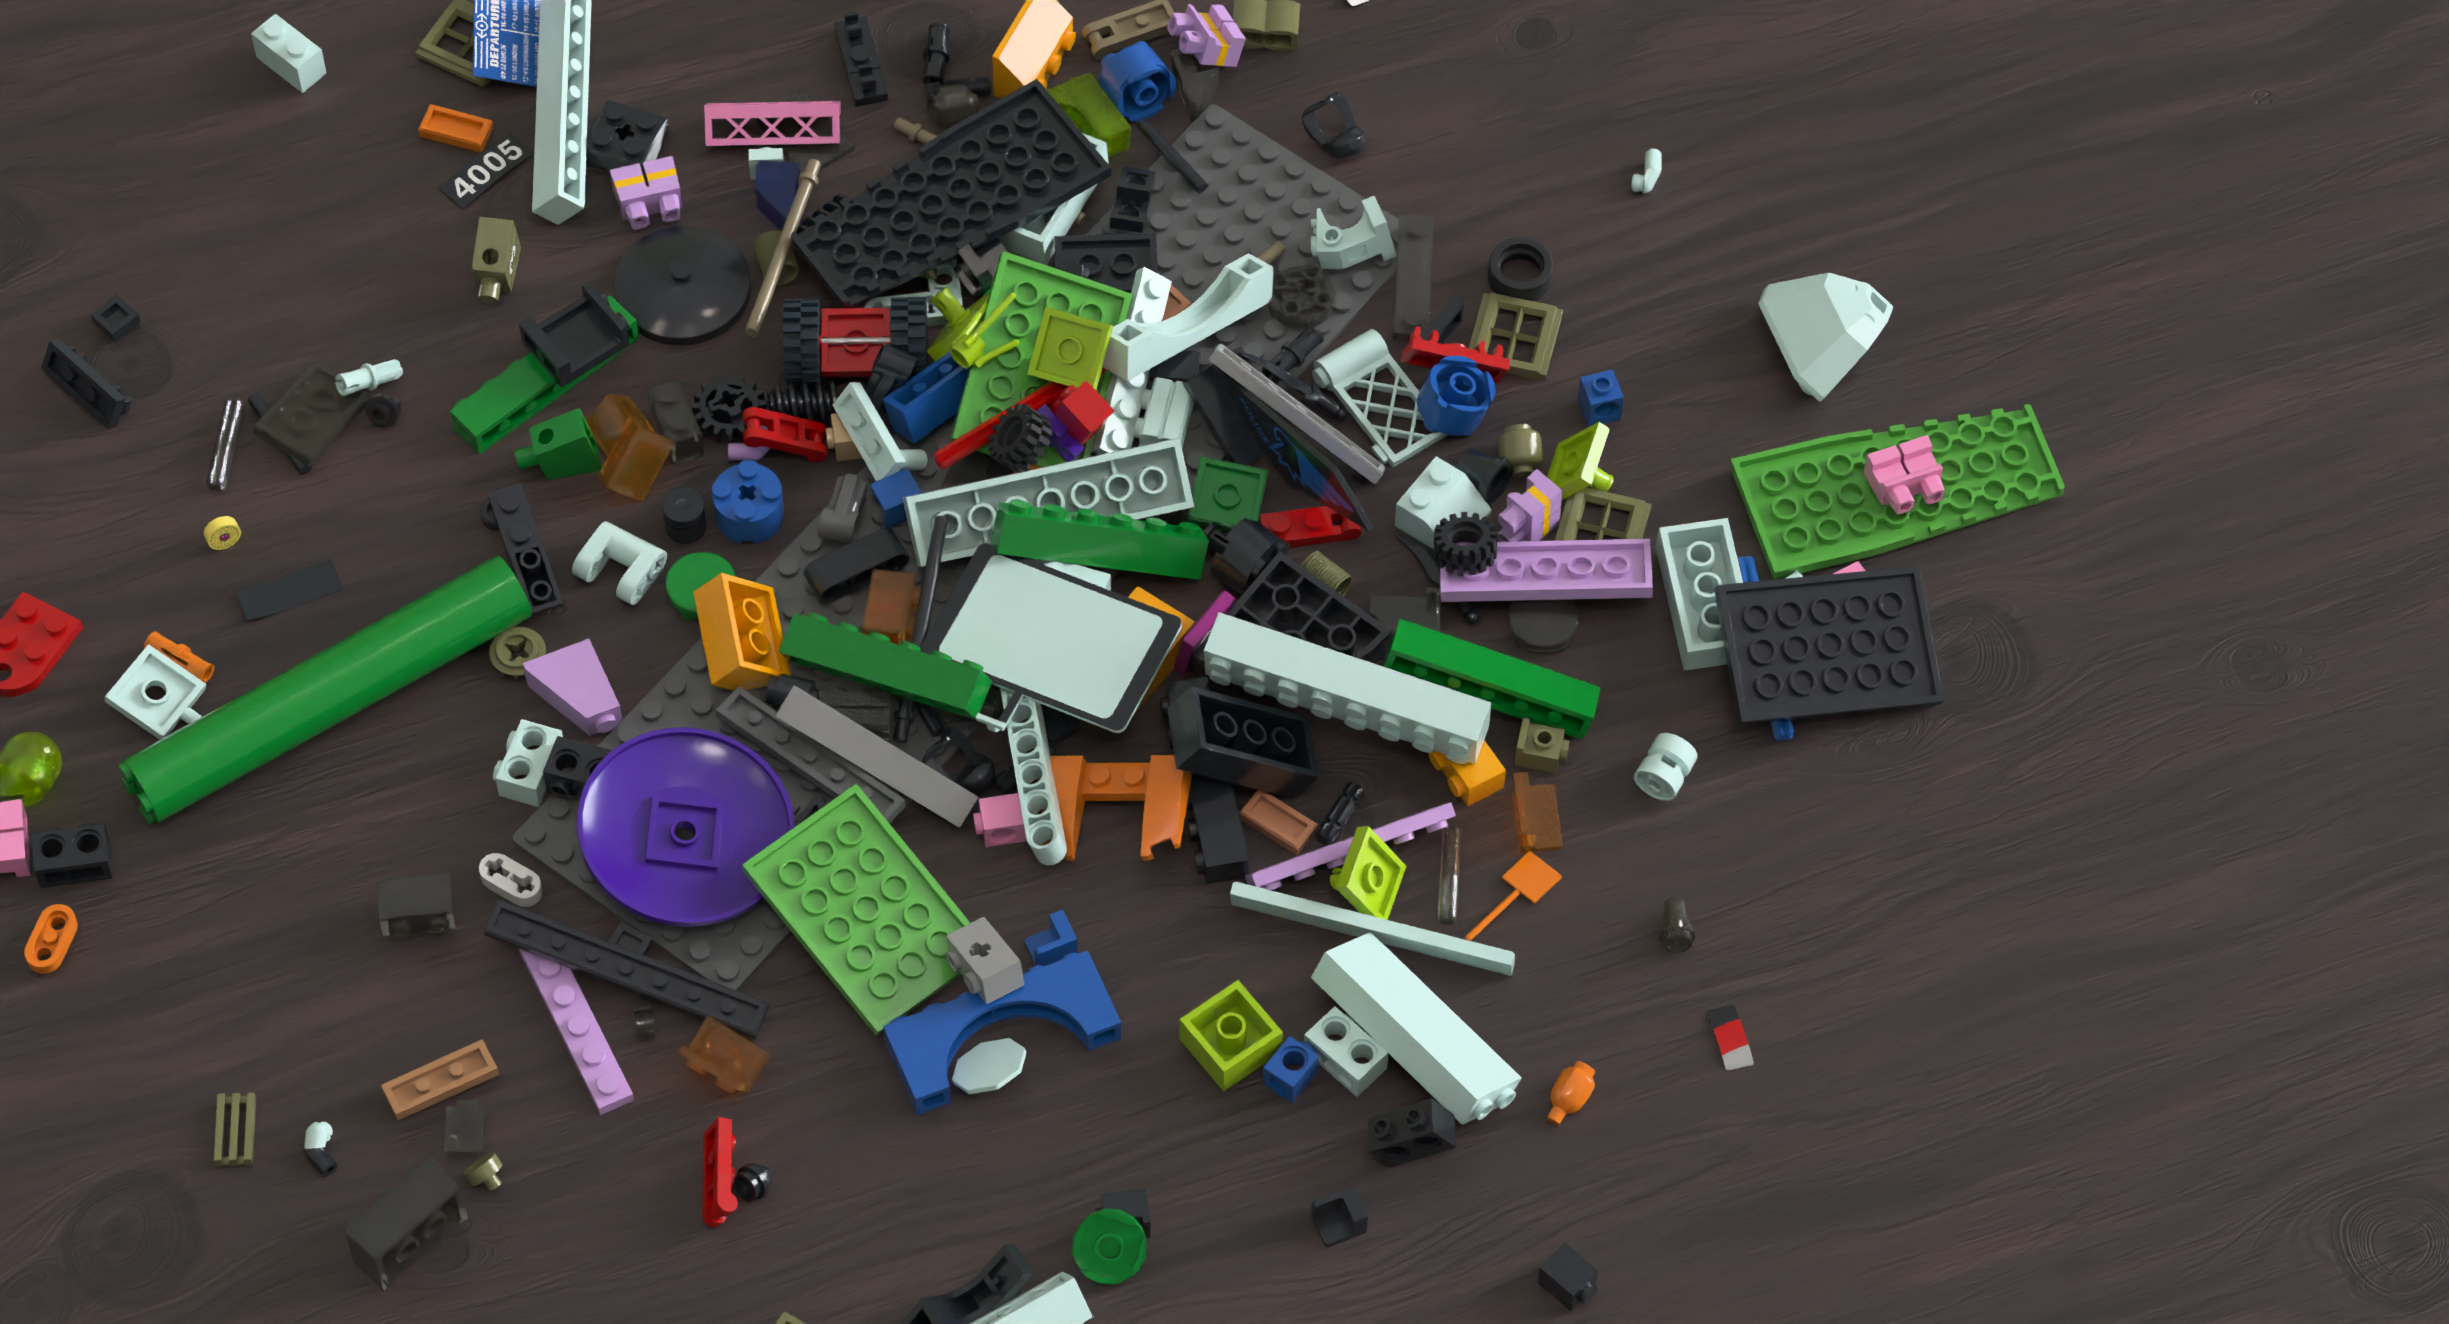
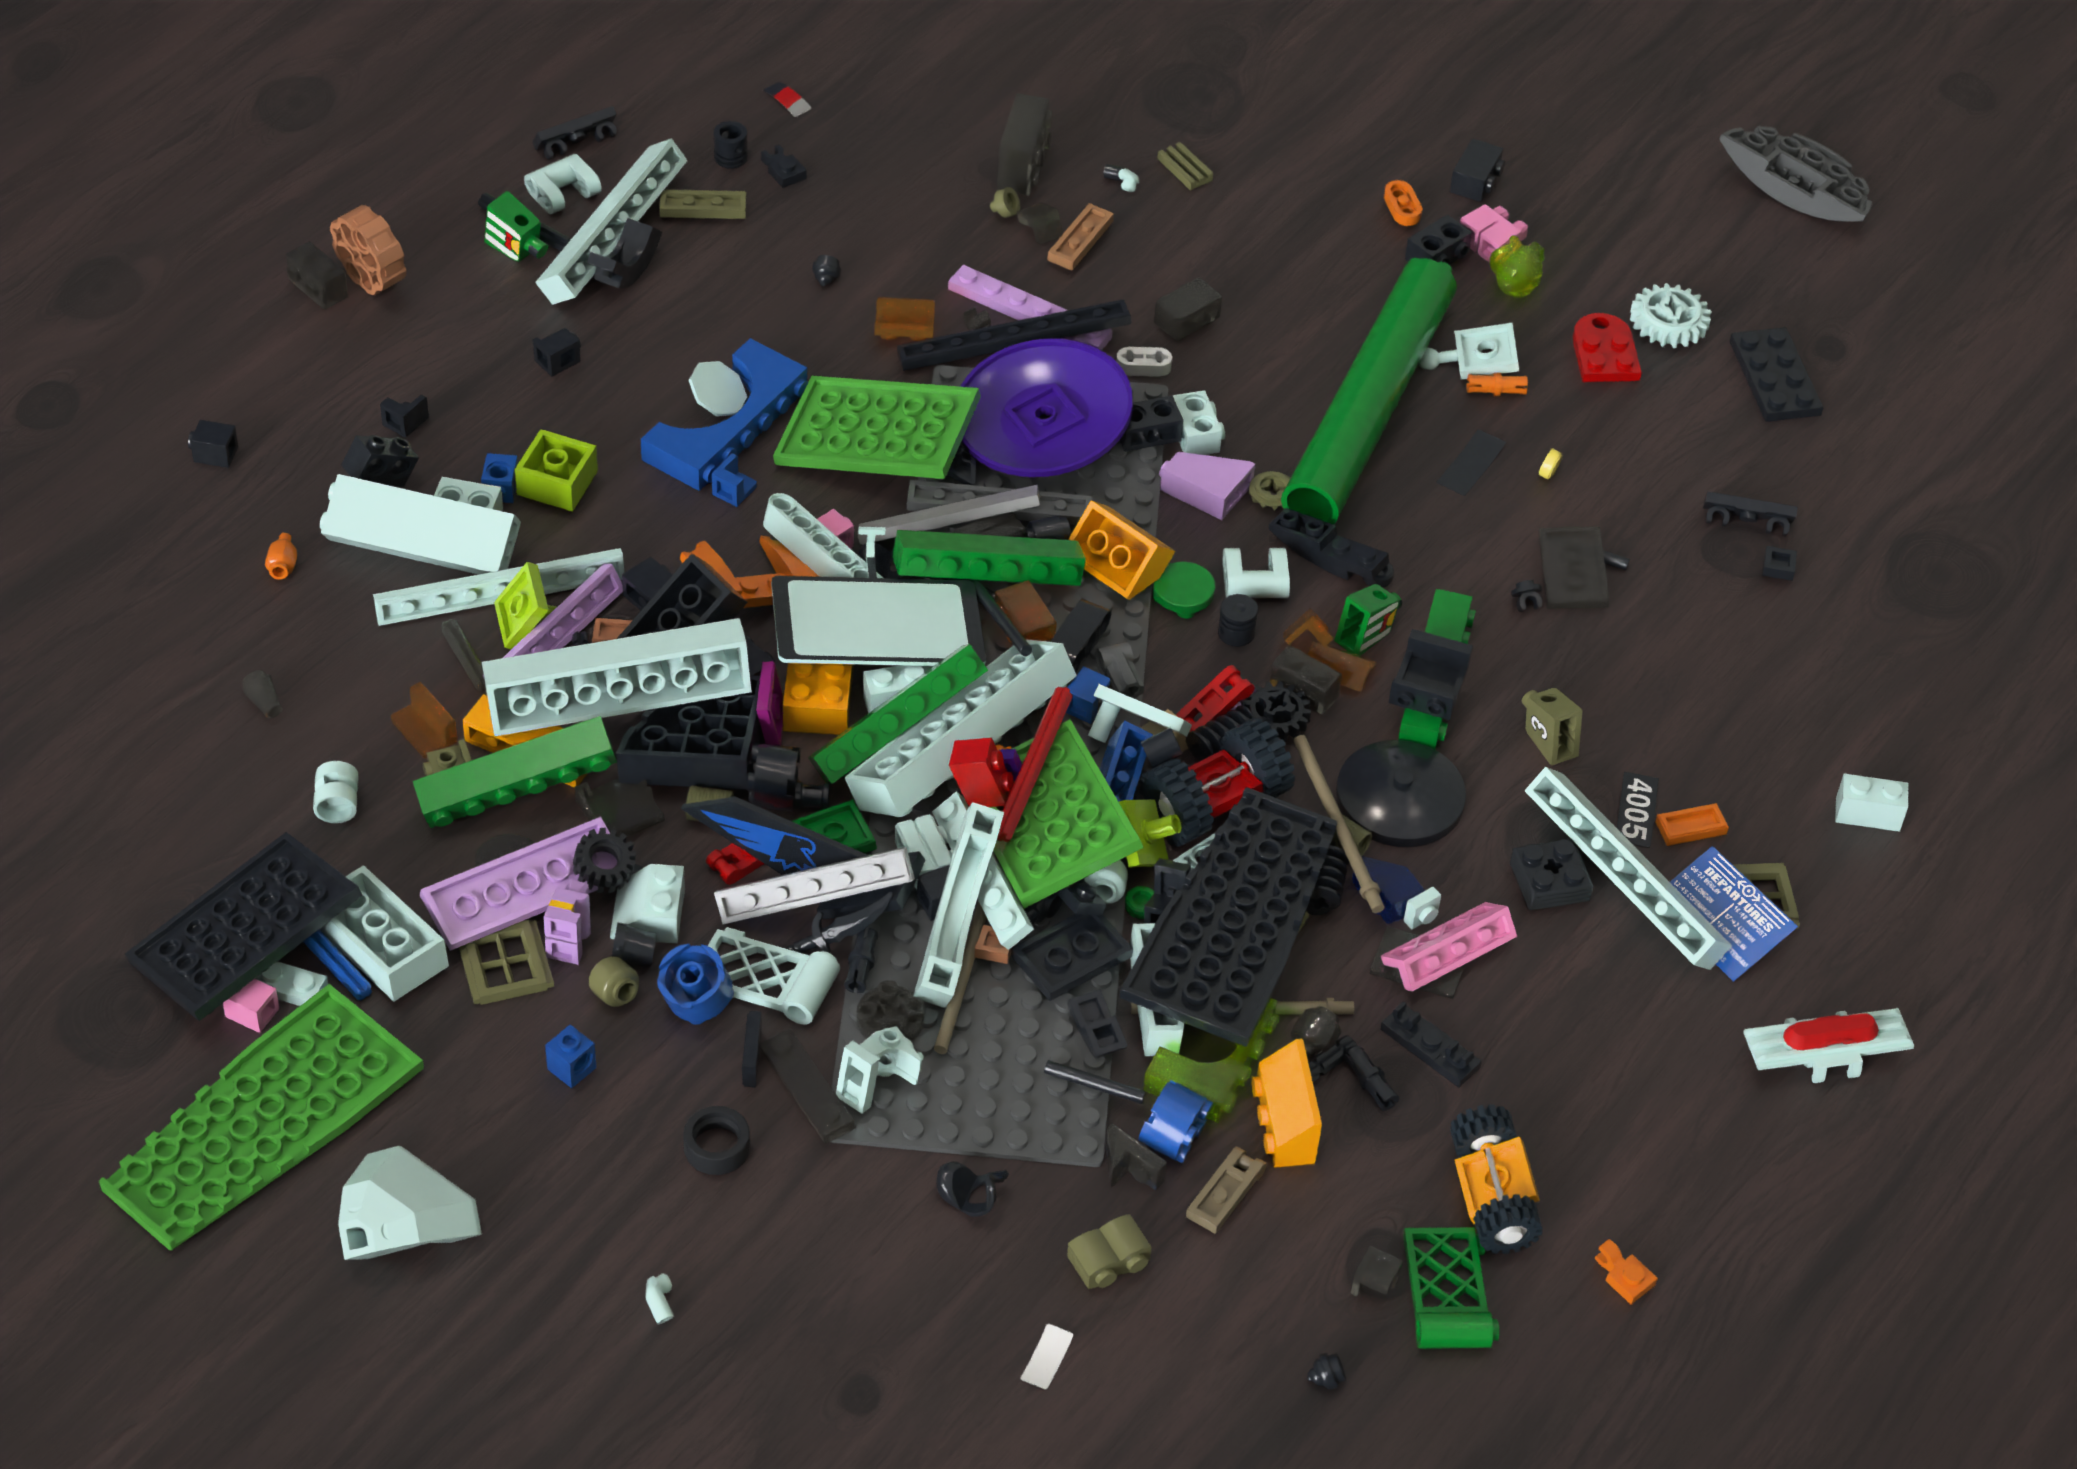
camera: 145 degrees right, 10 degrees down
clear smoke axle [206,399,244,492] -> none
light aqua axle [335,359,403,396] -> none
lavender hips [610,156,682,230] -> none
red plate [702,1117,738,1228] -> none
blue brick [712,459,784,544] -> none
light grey brick [945,917,1025,1004] -> none
lime plant [949,293,1019,369] -> none
black tyre [988,404,1052,472] -> none
lime tile [1027,307,1113,390] -> none
green tile [1072,1208,1147,1285] -> none
lavender hips [1167,4,1246,67] -> none
red plate [1401,326,1510,383] -> none
orange piece [1465,851,1562,941] -> none
olive piece [1469,292,1563,380] -> none
lime tile [1547,422,1614,500] -> none
sticker [1707,1005,1754,1071] -> none
bright pink hips [1864,435,1944,515] -> none

